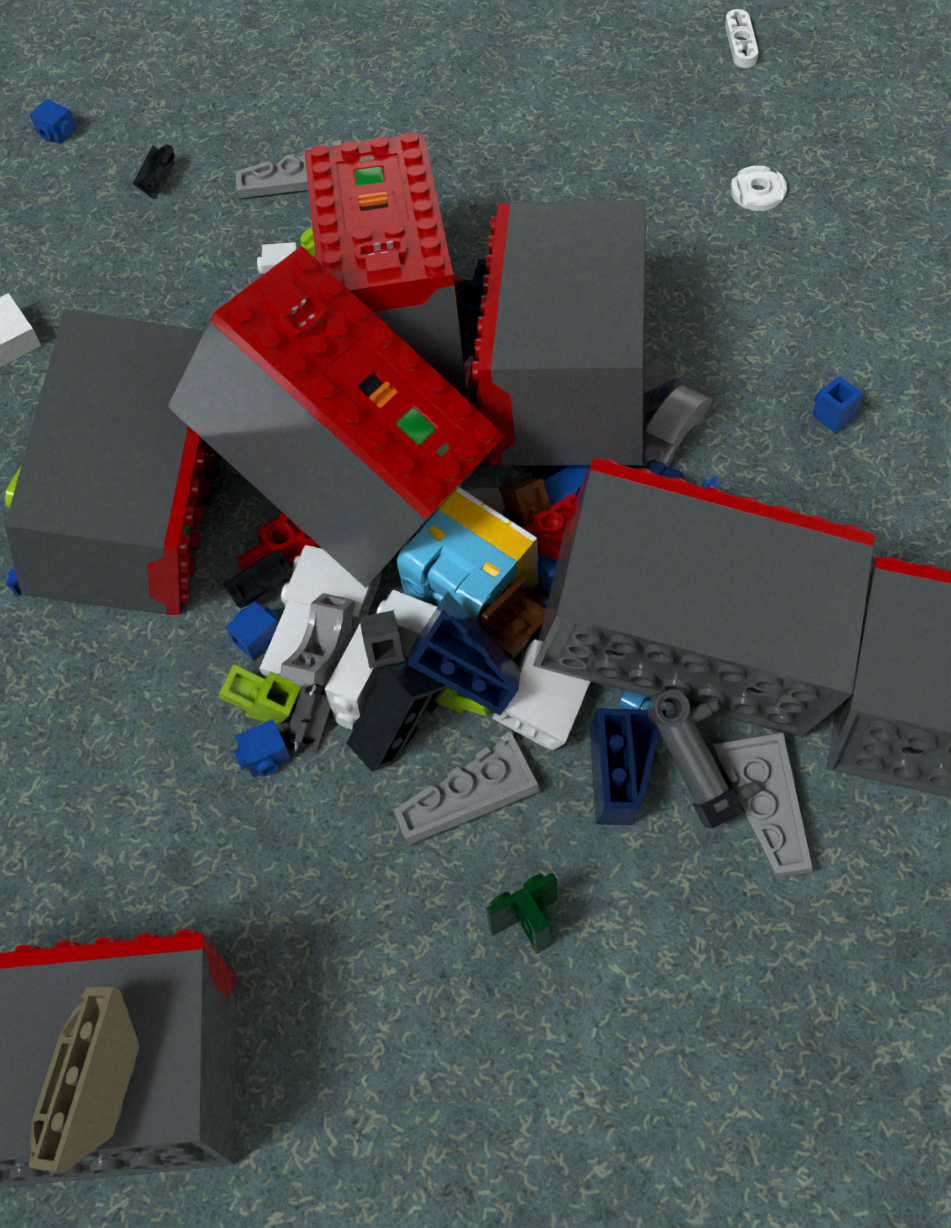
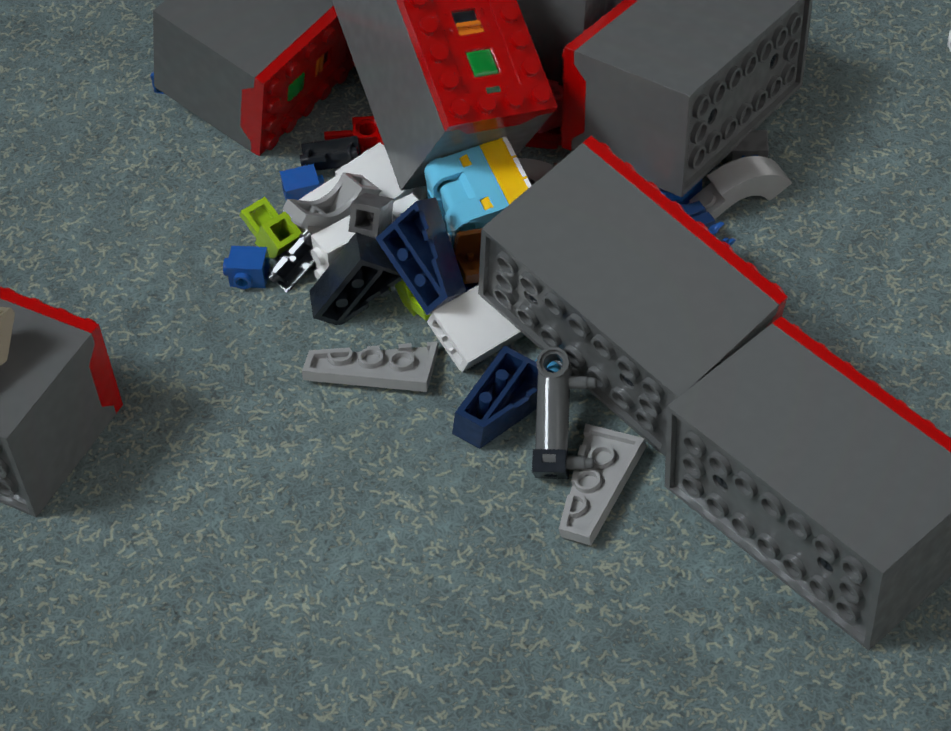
camera: 30 degrees right, 10 degrees down
dark green bracket [486,872,557,954] -> none
blue brick [812,376,863,434] -> none

